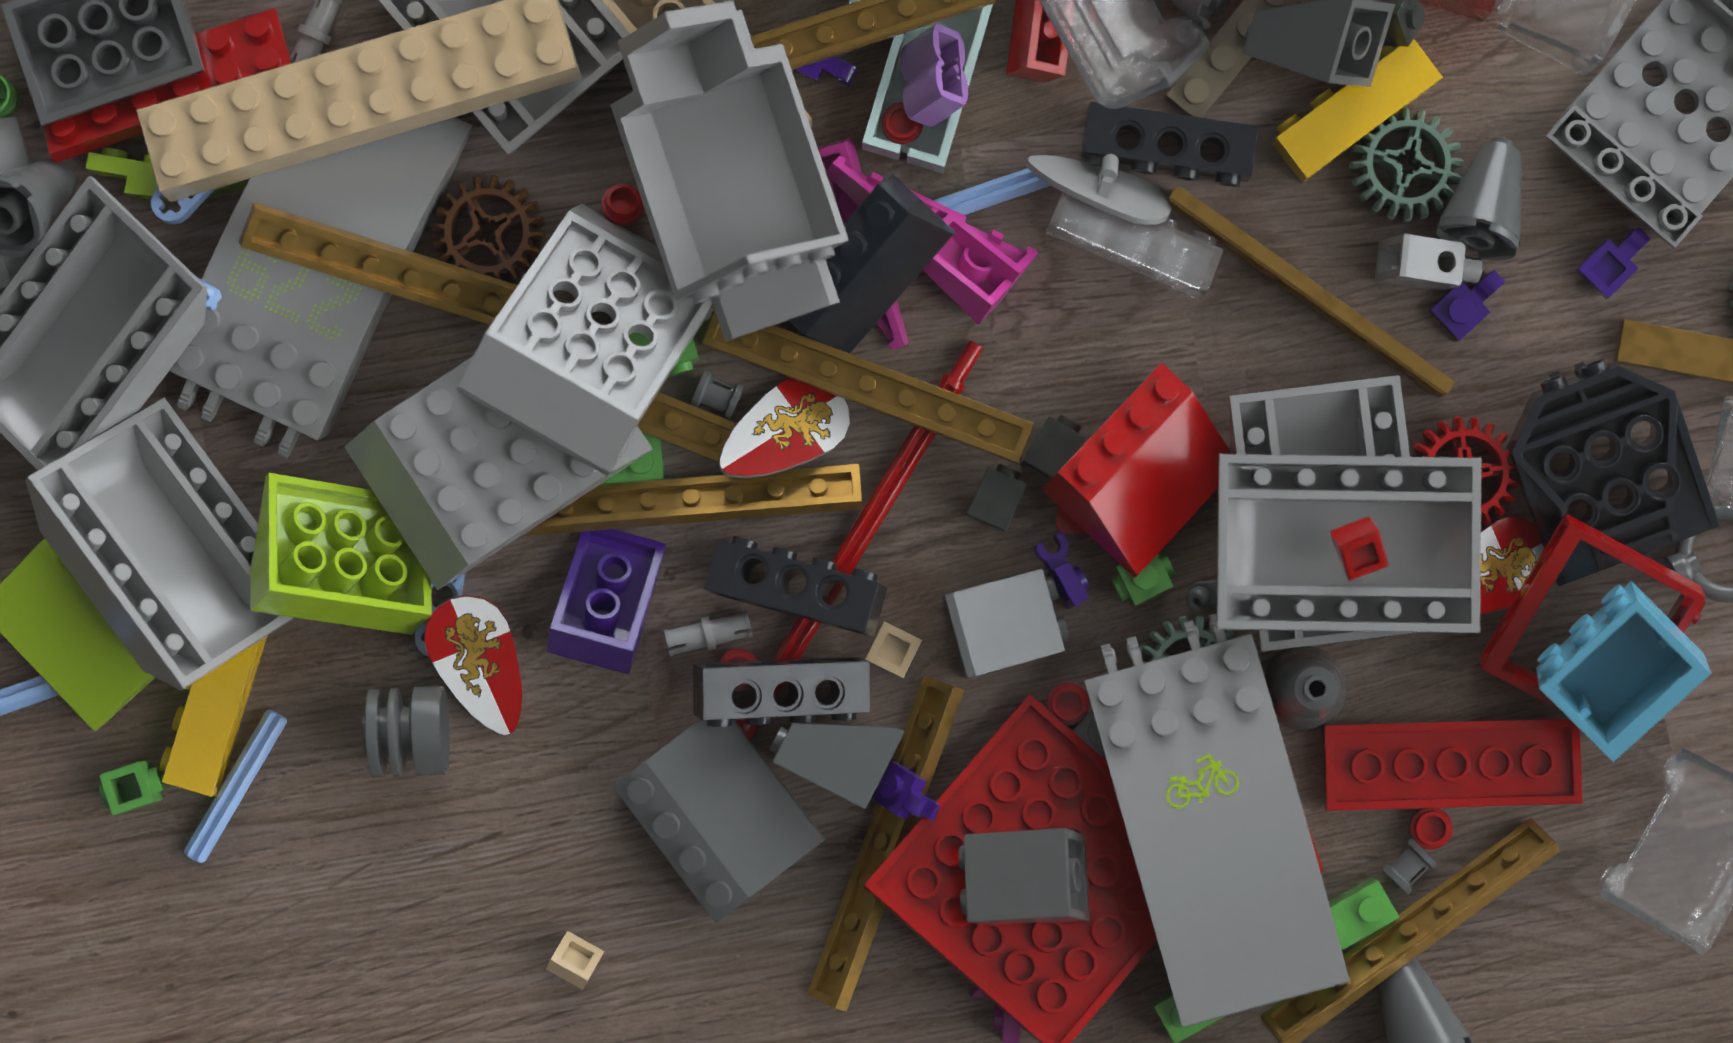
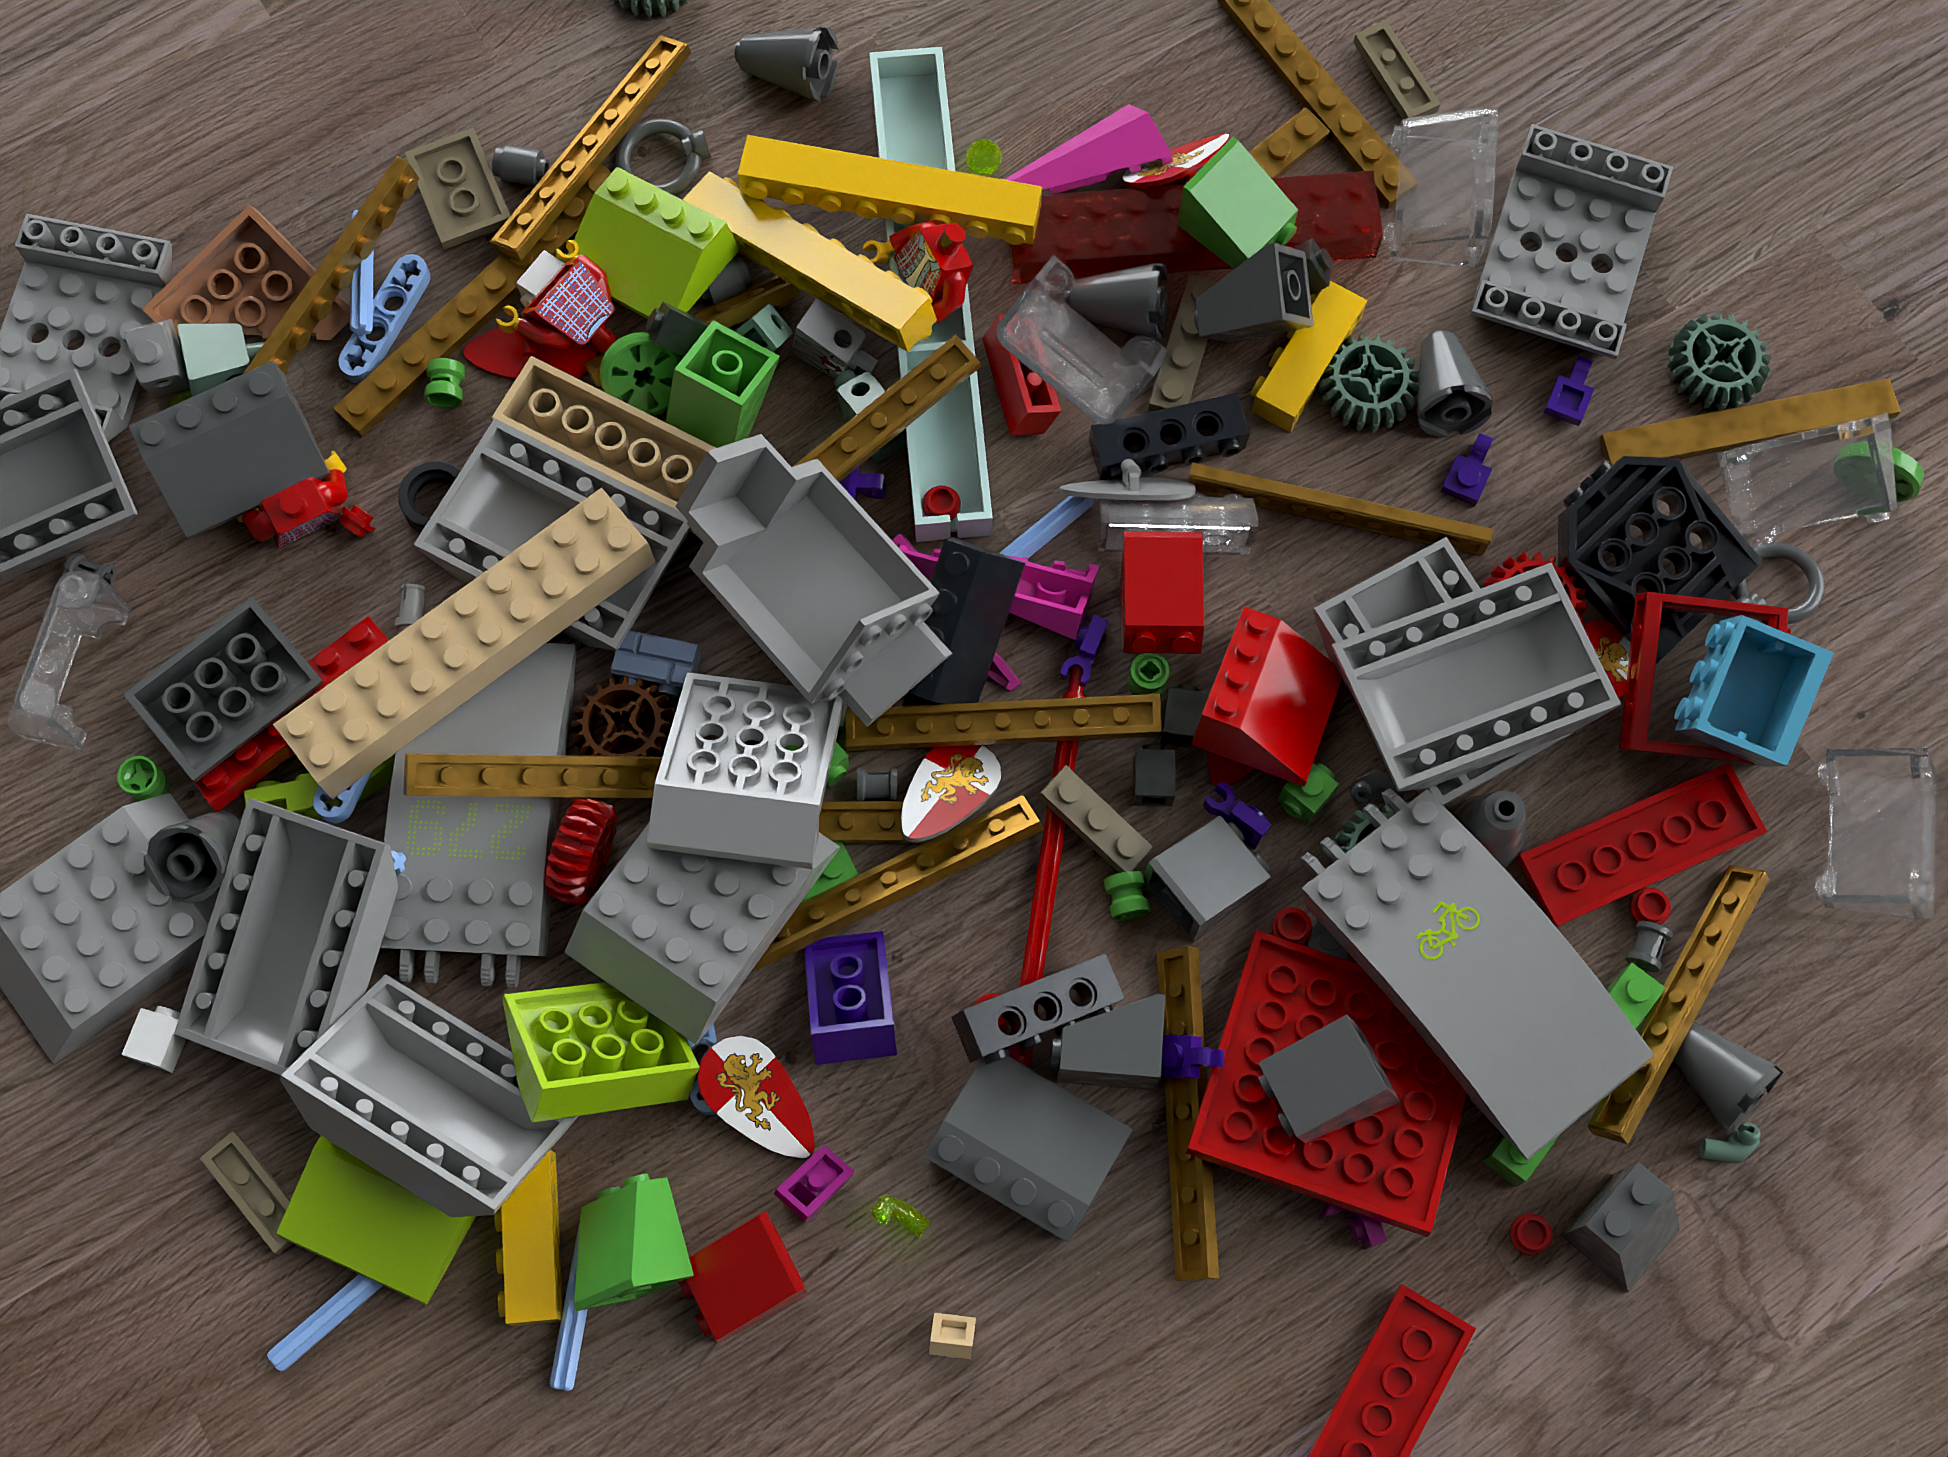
camera: 20 degrees left, 15 degrees down
bright green brick [99,760,165,816] -> none
dark grey wheel [362,686,450,778] -> none
red plate [601,184,644,225] -> none
light grey pin [664,610,753,657] -> none
black brick [704,536,888,638] -> none
tan plate [865,621,922,678] -> none
medium lavender brick [900,23,968,128] -> none
red slope [1330,517,1389,581] -> none
light grey torso [1374,233,1482,290] -> none
none -> red gear [545,797,618,906]
none -> bright green slope [574,1174,694,1311]
none -> sand blue brick [611,631,701,701]
none -> red slope [678,1211,809,1343]
none -> magenta slope [774,1145,855,1222]
none -> clear neon green arm [871,1194,931,1239]
none -> dark tan plate [1037,765,1153,873]
none -> dark purple plate [1060,615,1108,687]
none -> bright green wheel [1103,871,1151,921]
none -> red slope [1120,531,1204,654]
none -> bright green wheel [1128,653,1170,696]

